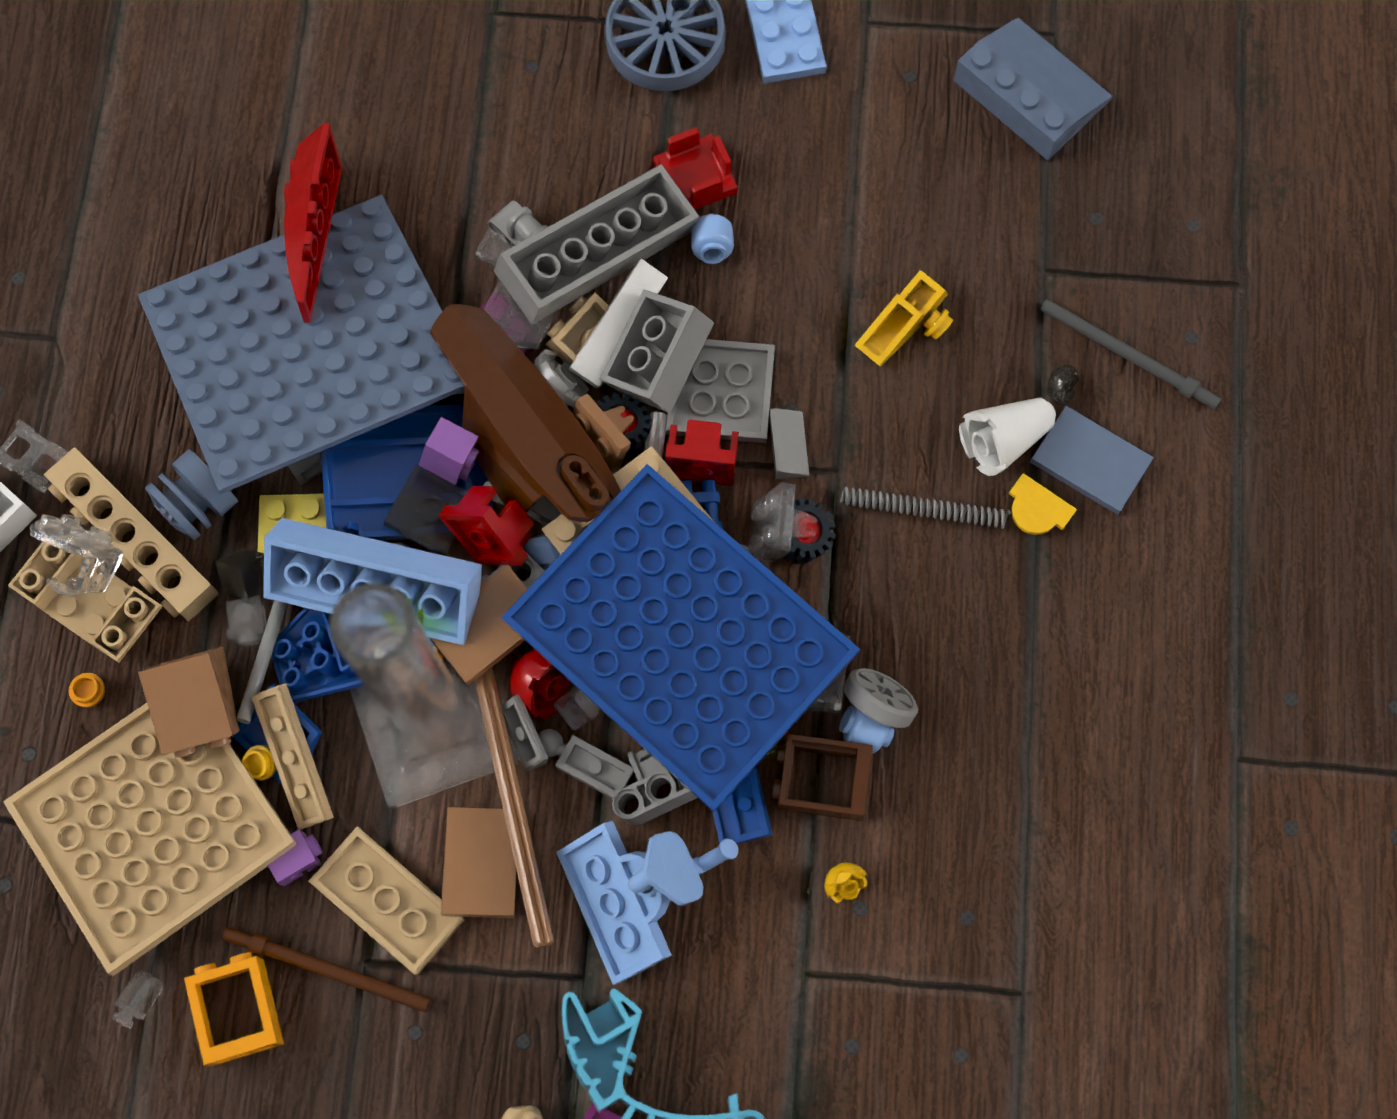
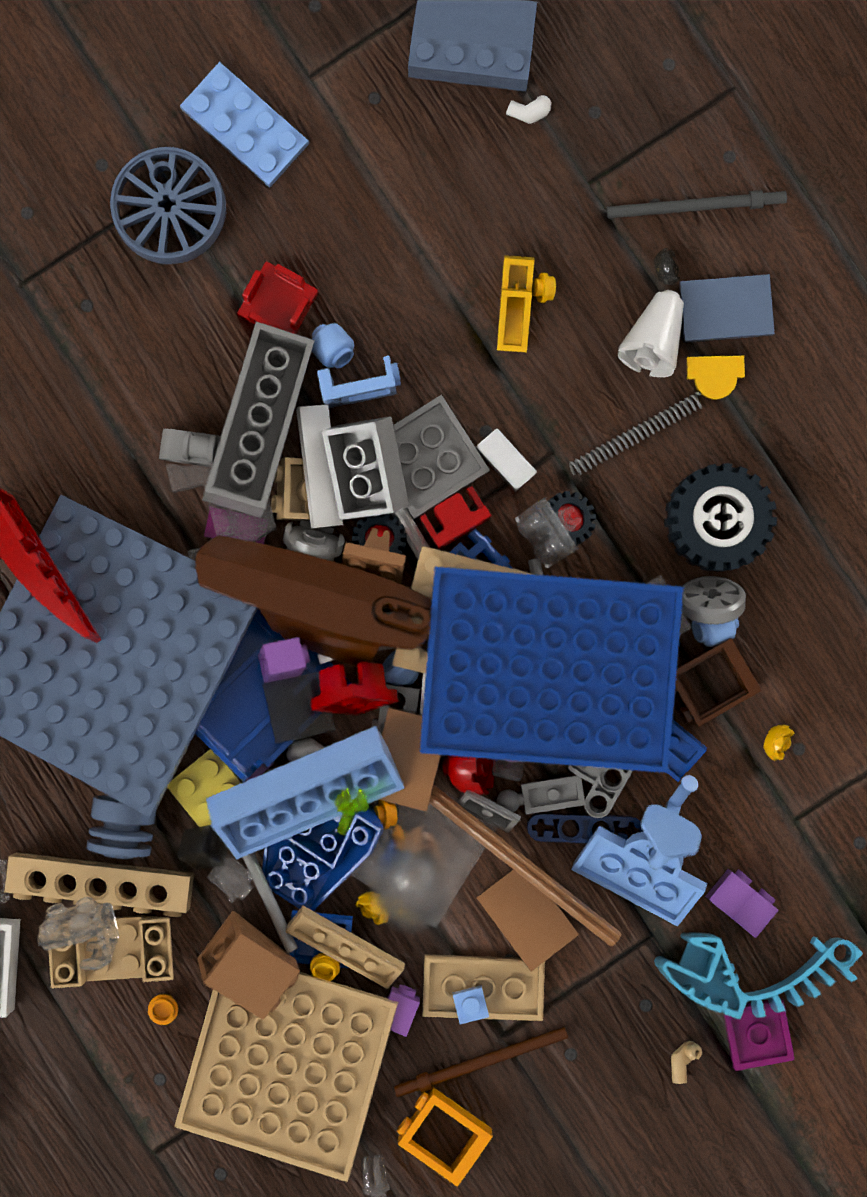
camera: 40 degrees left, 15 degrees up
none -> light blue window [317,356,401,408]
none -> yellow plate [355,891,390,925]
none -> light blue plate [452,985,489,1024]
none -> white arm [506,95,551,124]
none -> dark blue beam [527,813,643,843]
none -> black wheel [664,463,777,572]
none -> medium lavender brick [705,869,778,938]

